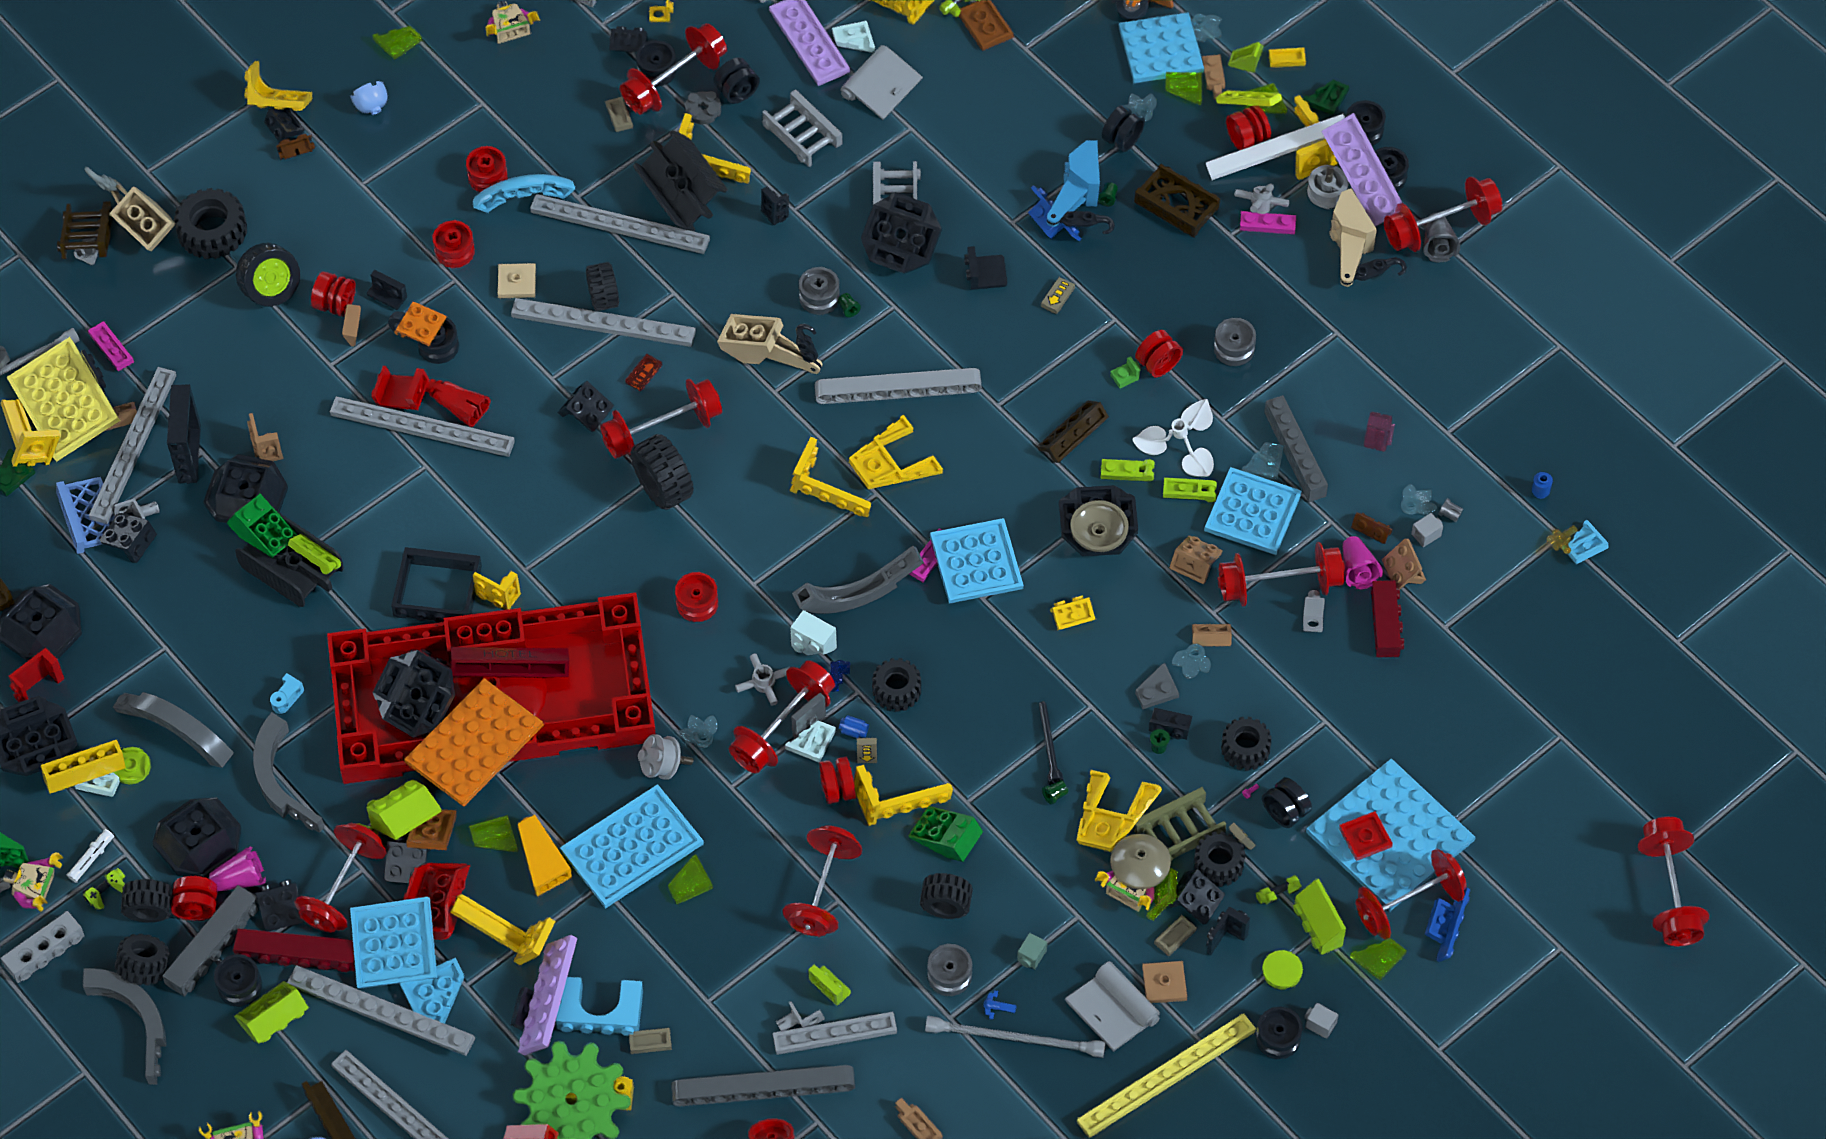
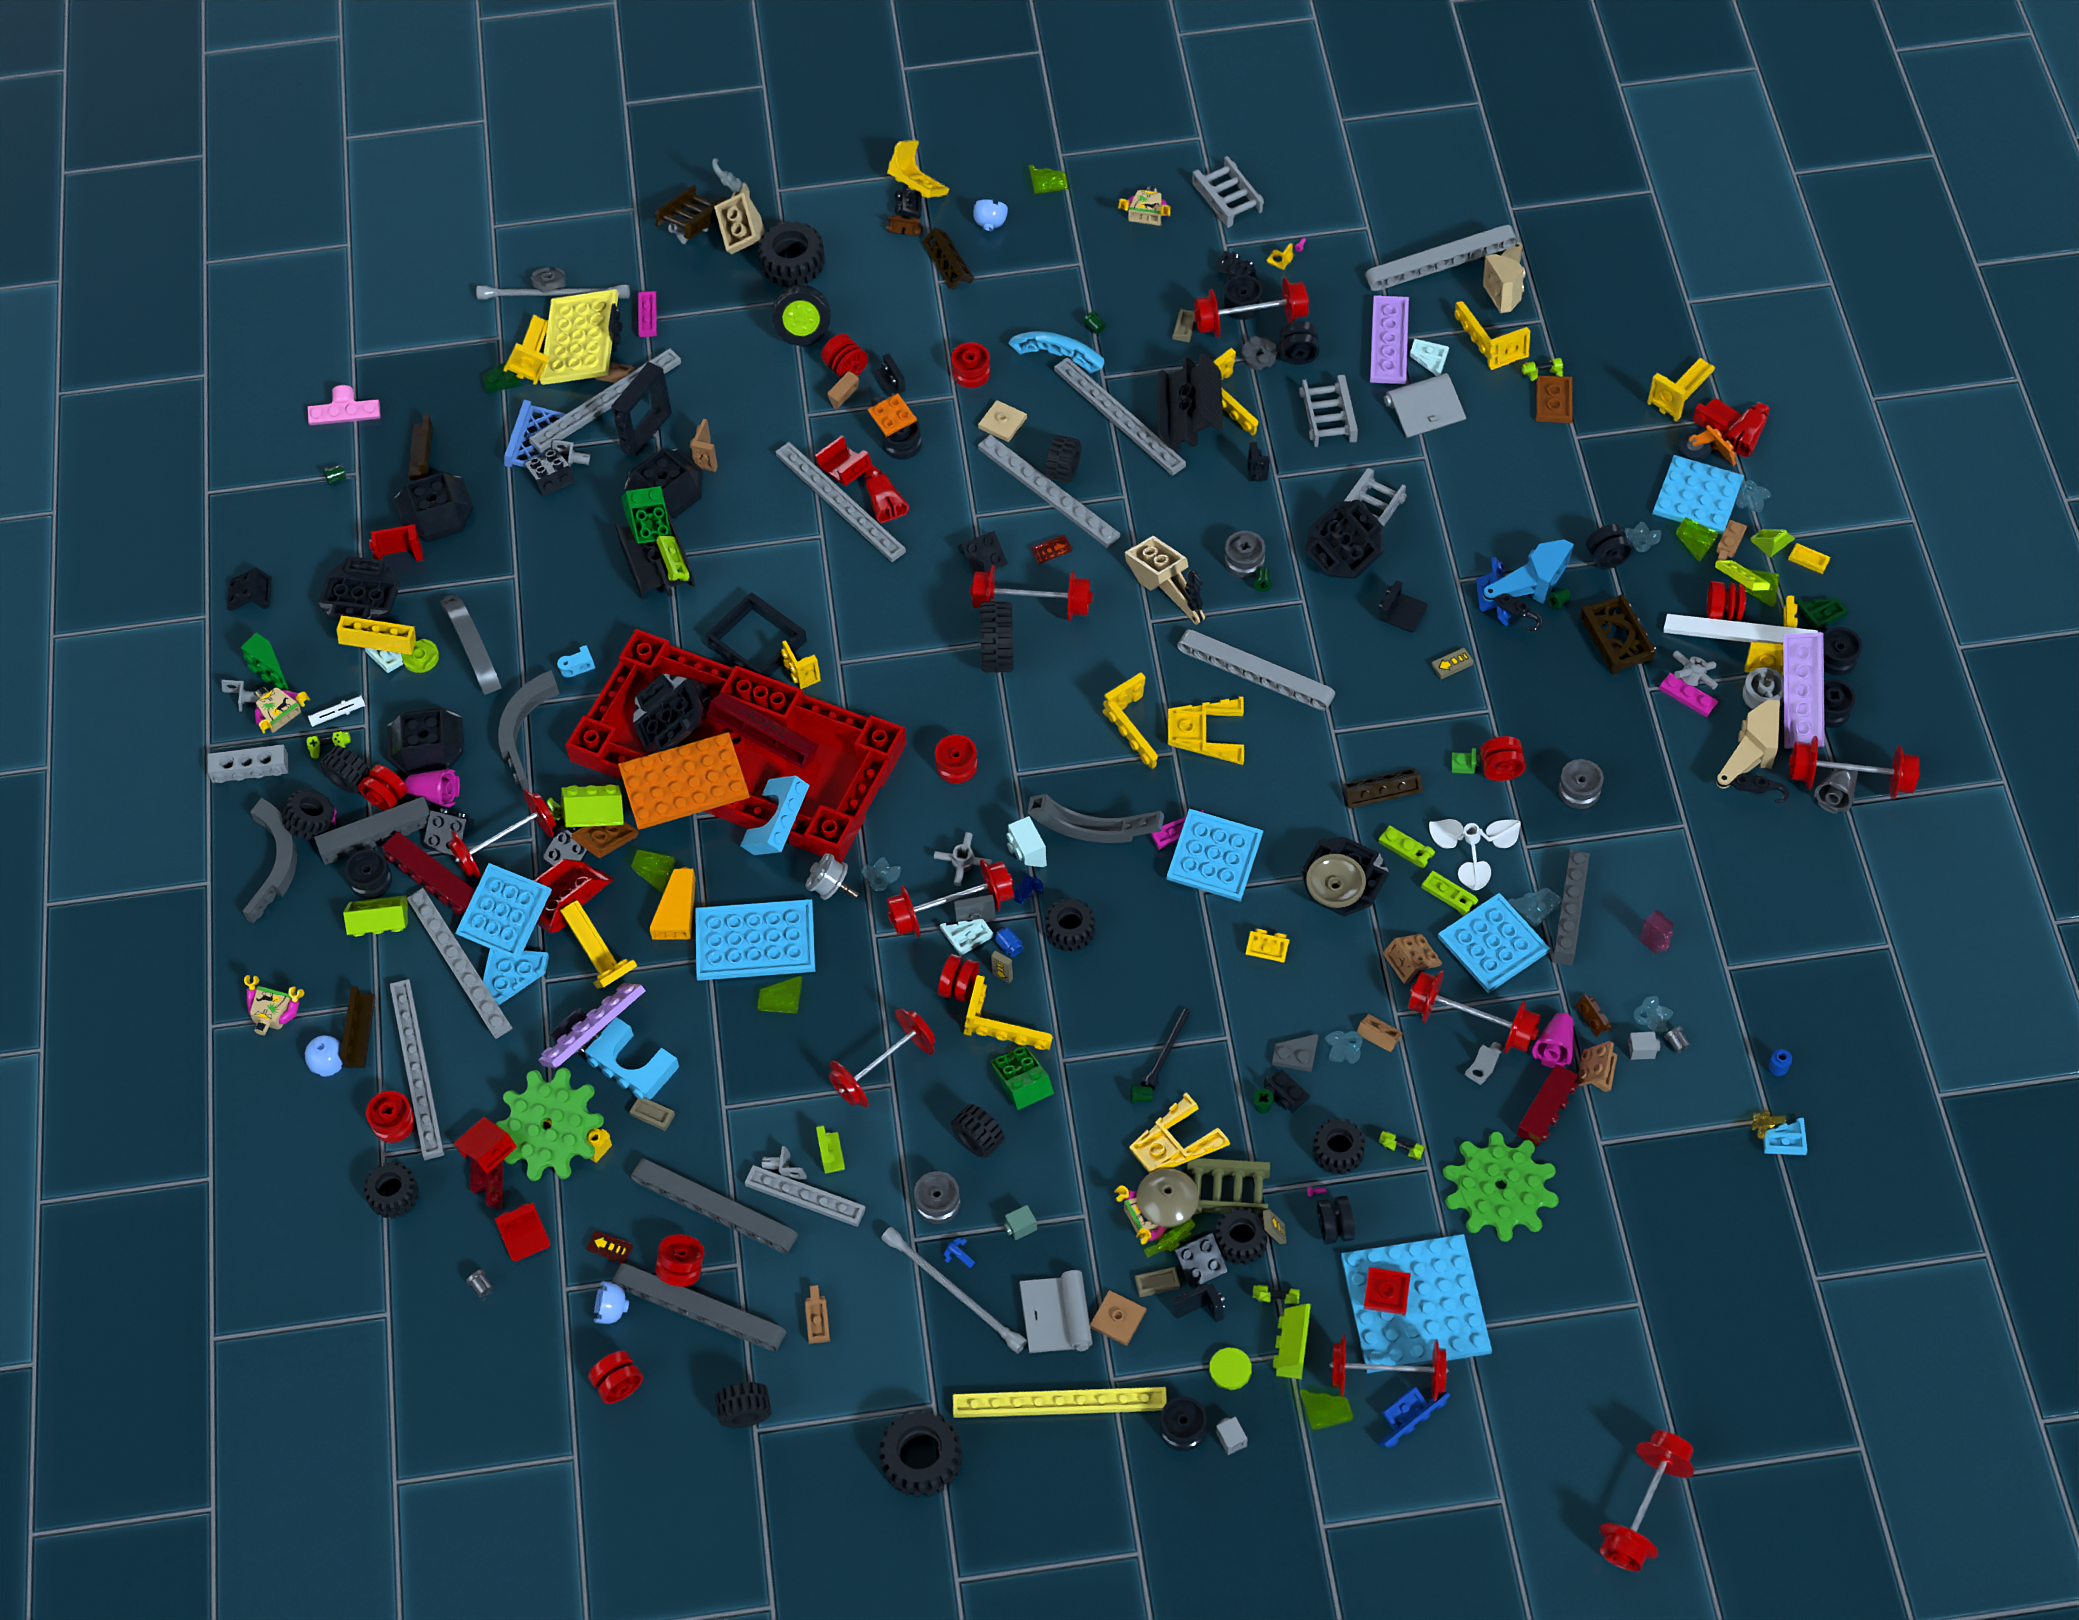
camera: 35 degrees right, 0 degrees up
red wheel [466,146,508,192] -> none
none -> medium azure arch [740,775,809,855]
none -> dark brown fence [922,227,975,290]
none -> dark green bush [1083,311,1106,334]
none -> lime piece [1379,1131,1426,1161]
none -> bright green plate [1443,1132,1559,1242]

